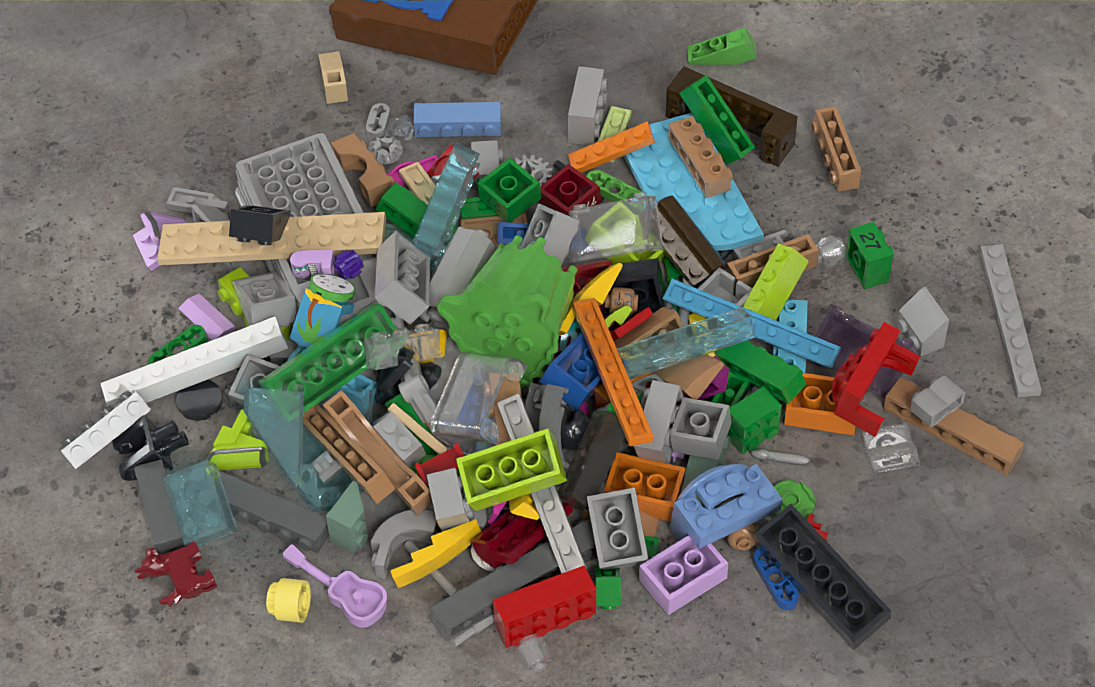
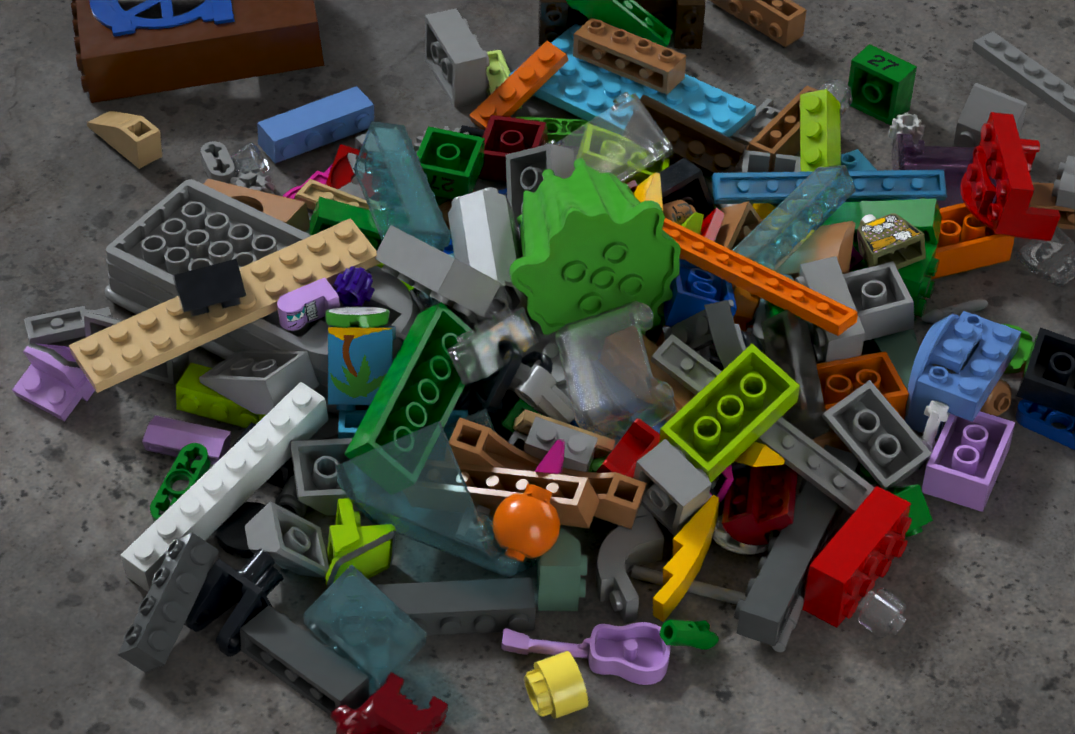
camera: 35 degrees left, 10 degrees down
none -> light grey slope [244,501,329,578]
none -> orange brick [492,484,560,562]
none -> dark pink slope [535,439,565,474]
none -> green bar [659,620,719,650]
none -> olive torso [857,213,926,270]
none -> white gear [888,113,925,150]
none -> white bar [920,401,950,459]

